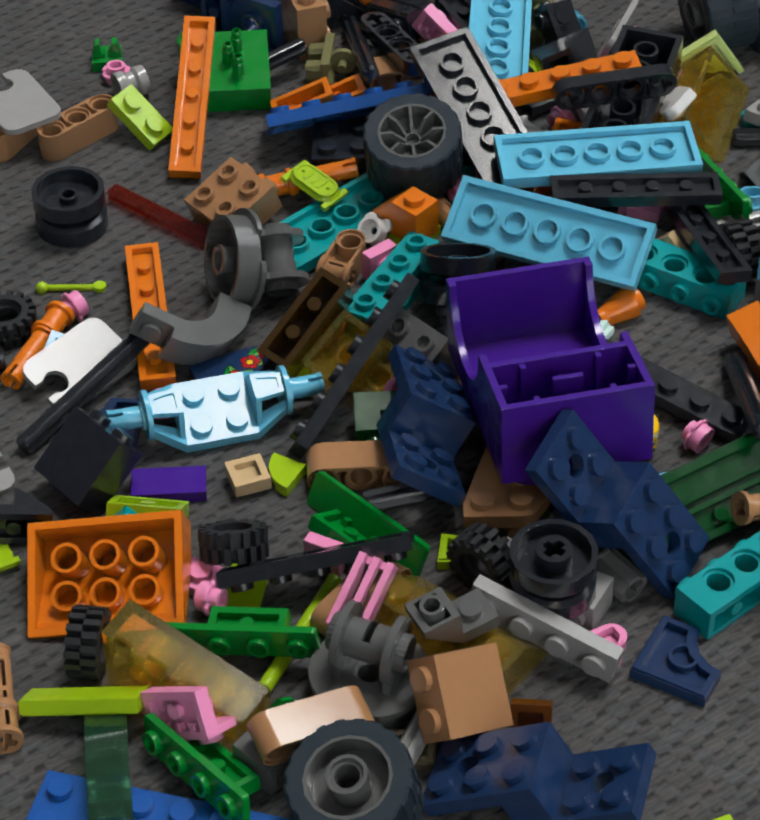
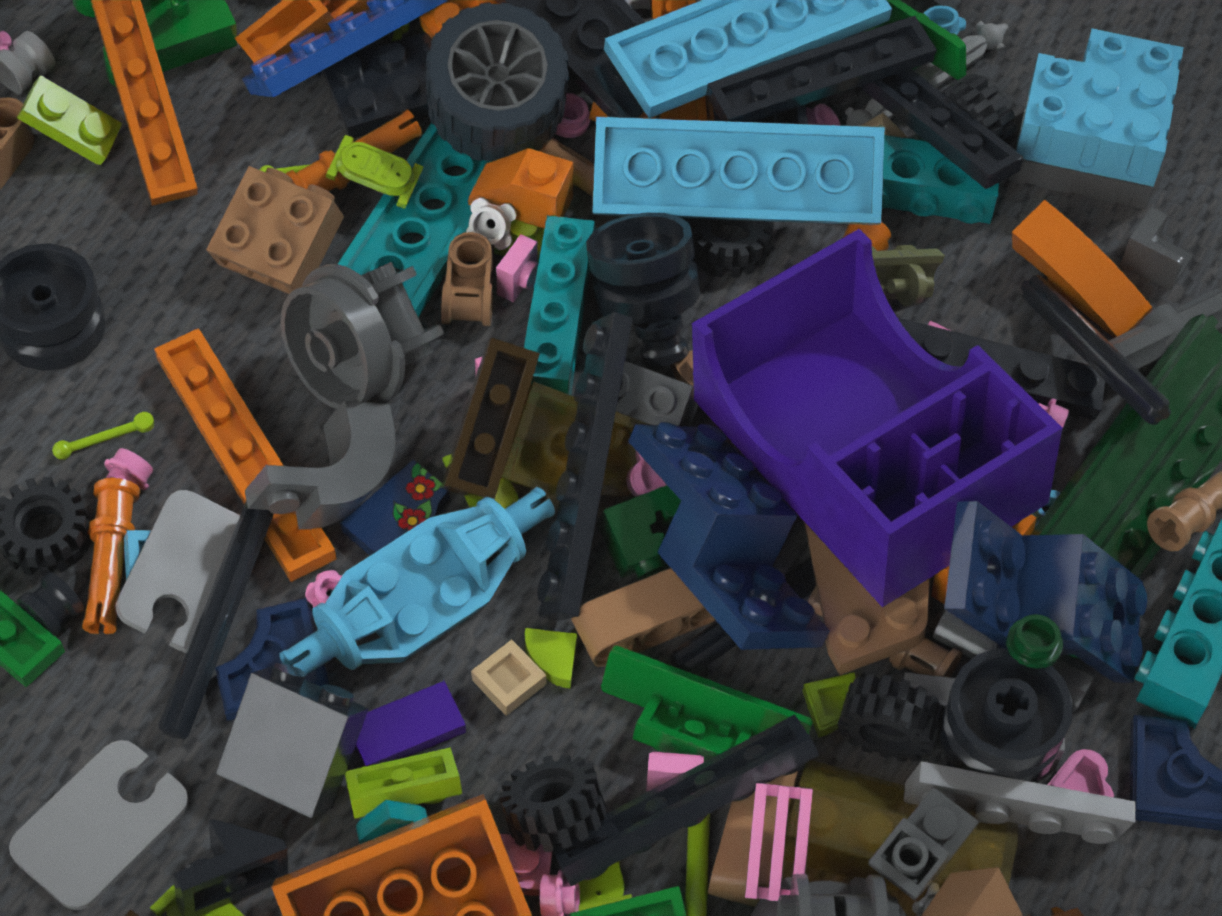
camera: 25 degrees left, 15 degrees up
clear red axle [107,184,208,248] -> none
none -> olive hips [872,245,945,306]
none -> dark green plate [1006,614,1063,669]

